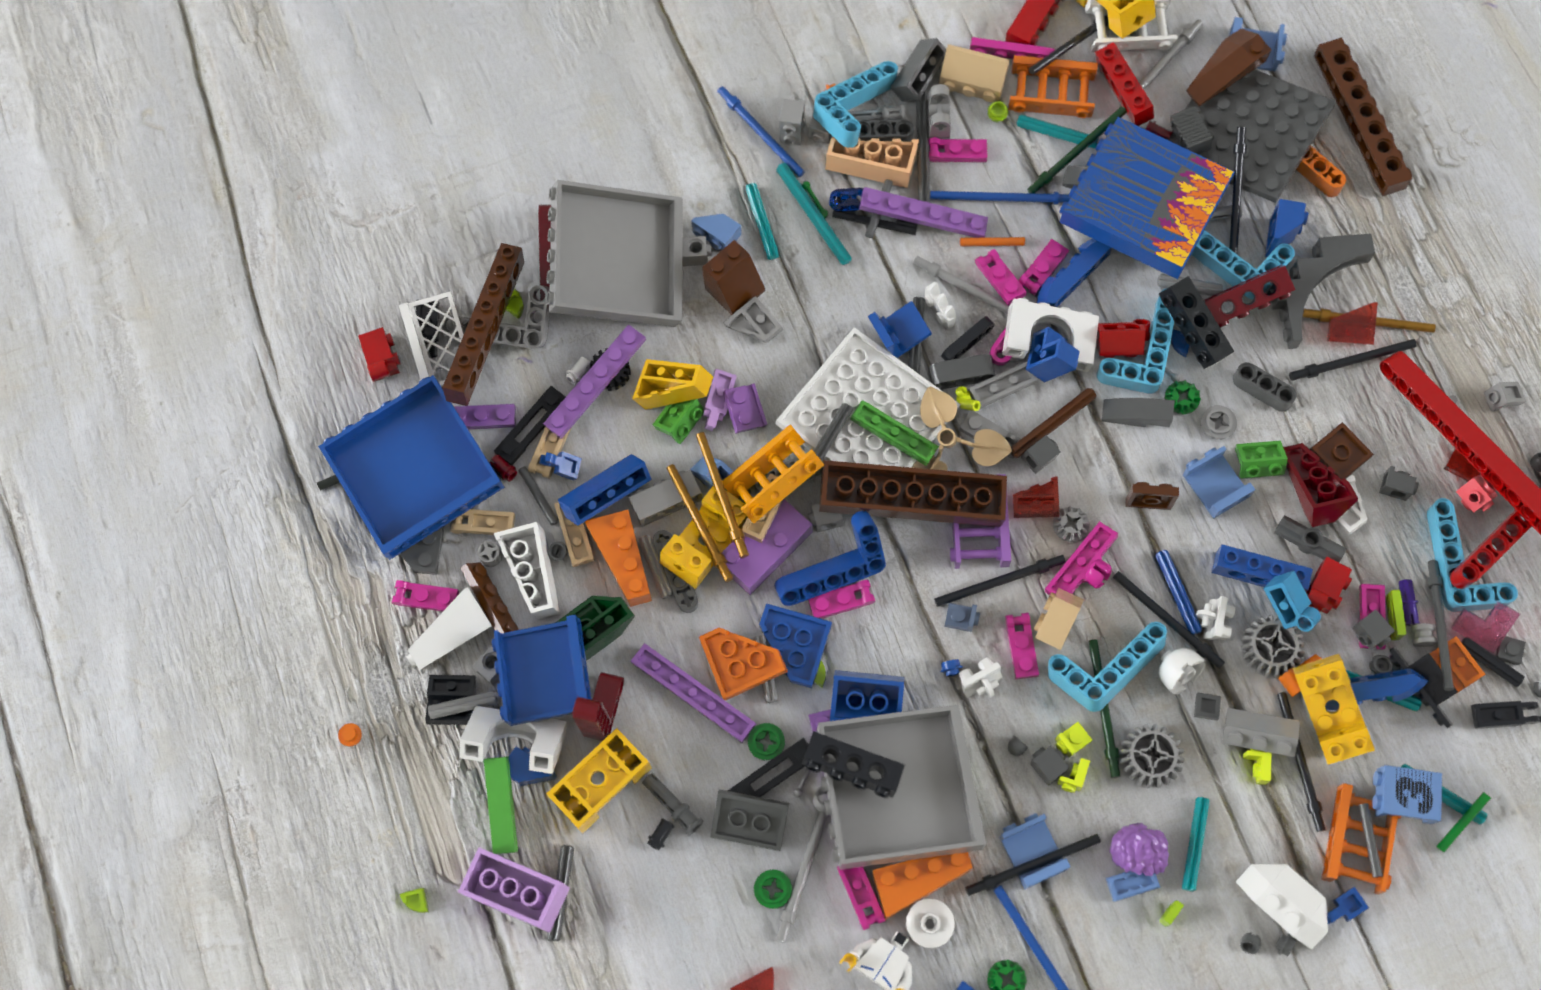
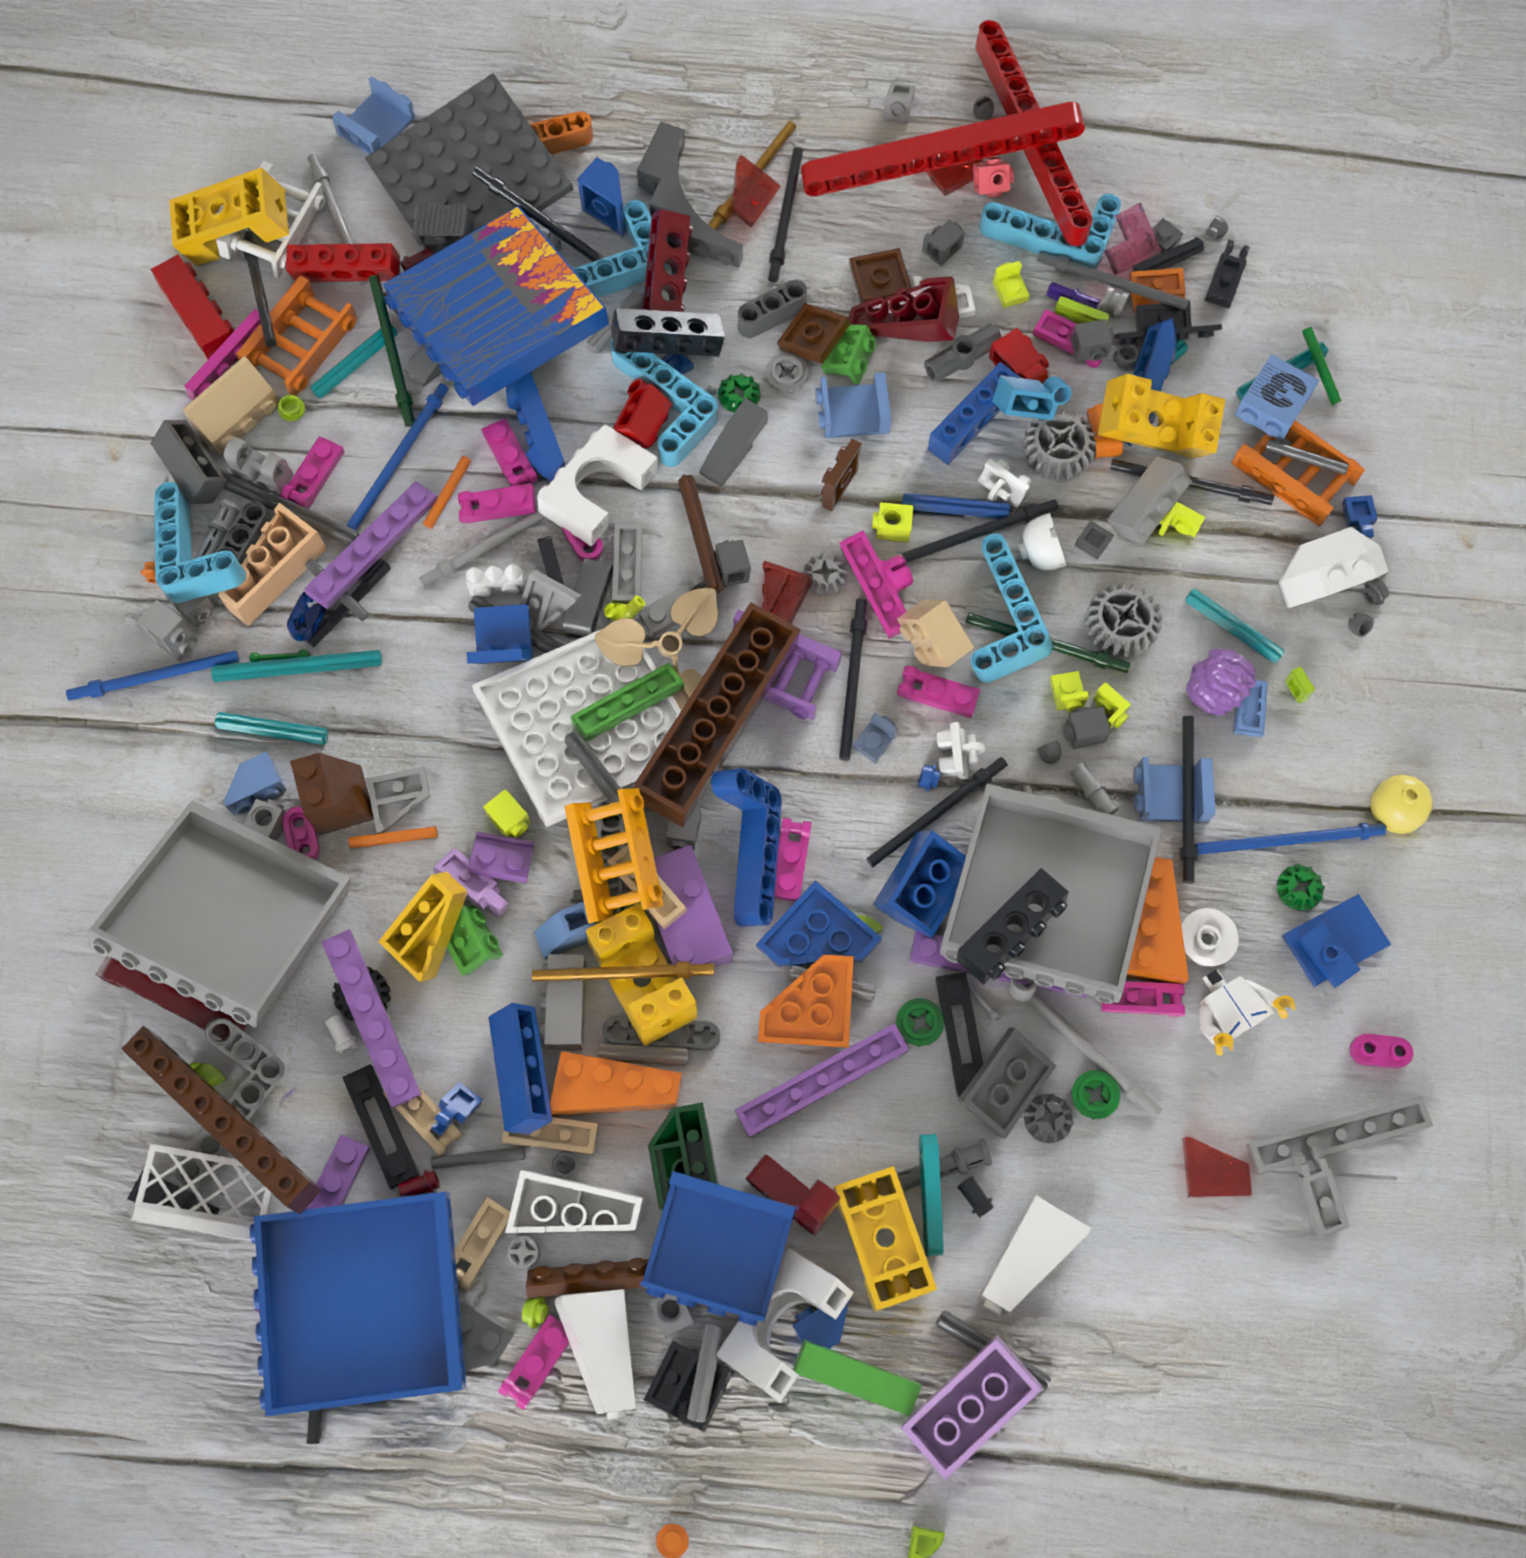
camera: 70 degrees left, 0 degrees up
red hinge [358,327,401,382] -> none
pearl gold bar [696,432,749,558] -> none
blue brick [1026,327,1080,383] -> none
reddish brown wedge [1186,28,1271,107] -> none
reddish brown brick [1314,37,1412,196] -> none
none -> dark pink plate [283,806,320,860]
none -> orange bar [348,826,438,849]
none -> neon yellow brick [483,789,531,838]
none -> light grey wing [520,570,581,631]
none -> lime plate [522,1296,549,1328]
none -> reddish brown plate [777,303,851,364]
none -> black bar [866,757,1008,868]
none -> neon yellow brick [872,502,913,543]
none -> teal beam [919,1134,944,1257]
none -> white slope [979,1196,1091,1315]
none -> neon yellow bracket [993,261,1030,308]
none -> dark grey gear [1024,1094,1073,1143]
none -> light grey pin [1070,763,1119,815]

